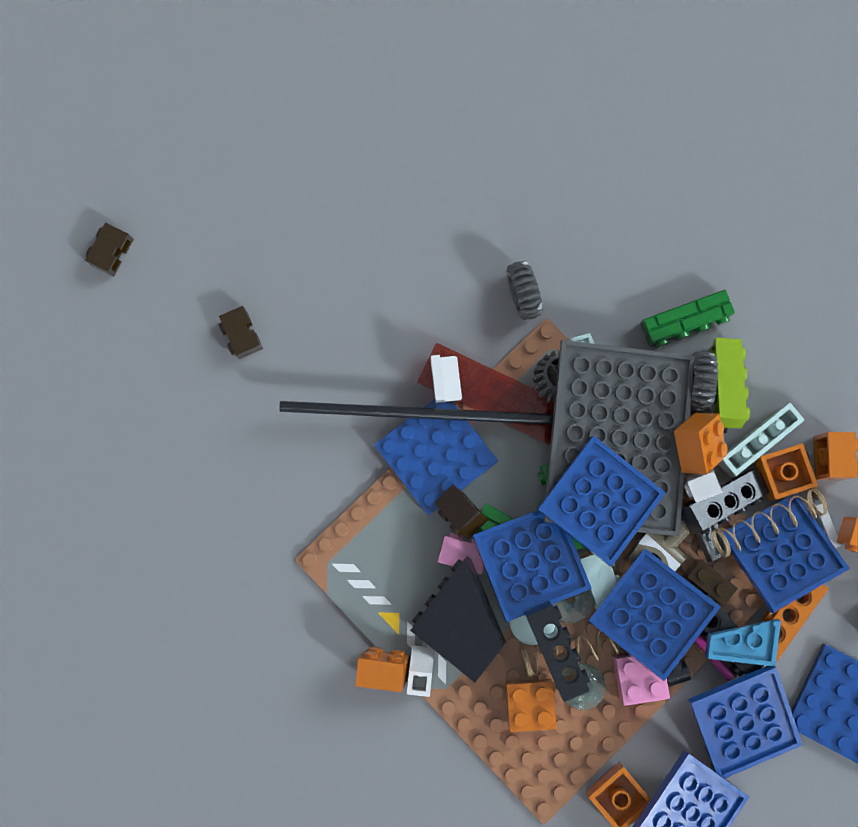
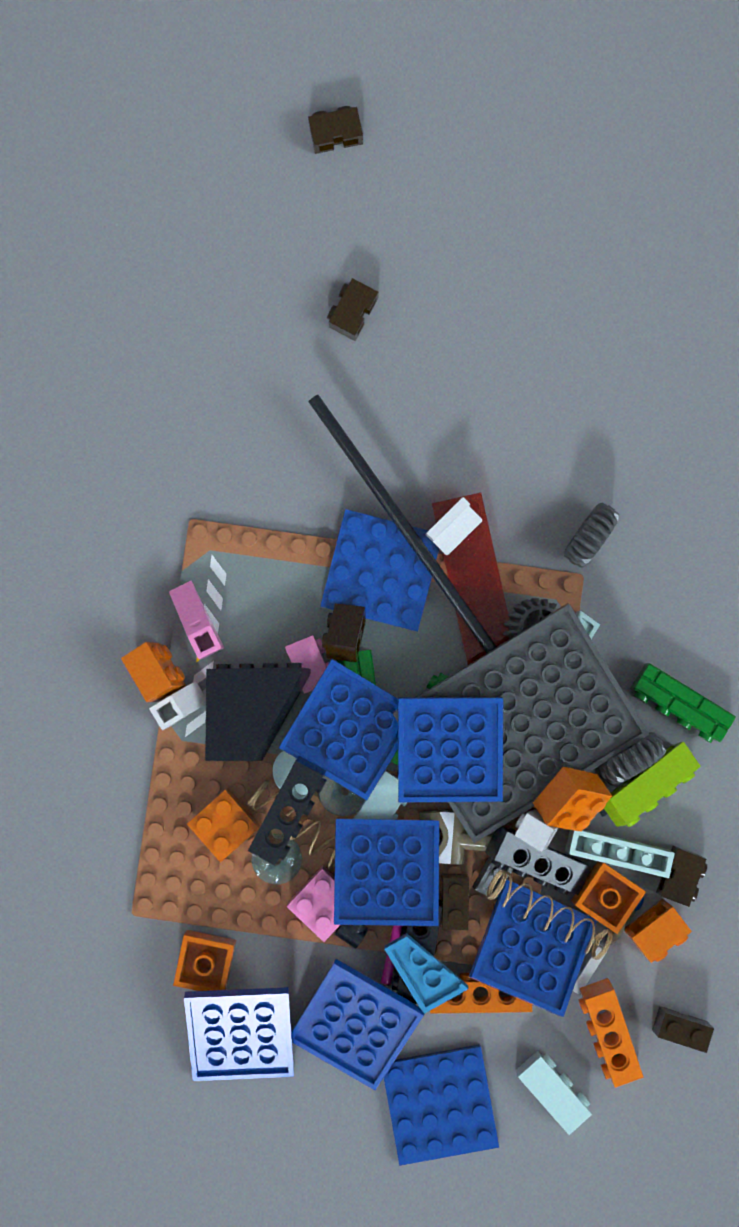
camera: 50 degrees right, 5 degrees up
none -> bright pink slope [169,581,224,659]
none -> dark brown brick [656,846,707,907]

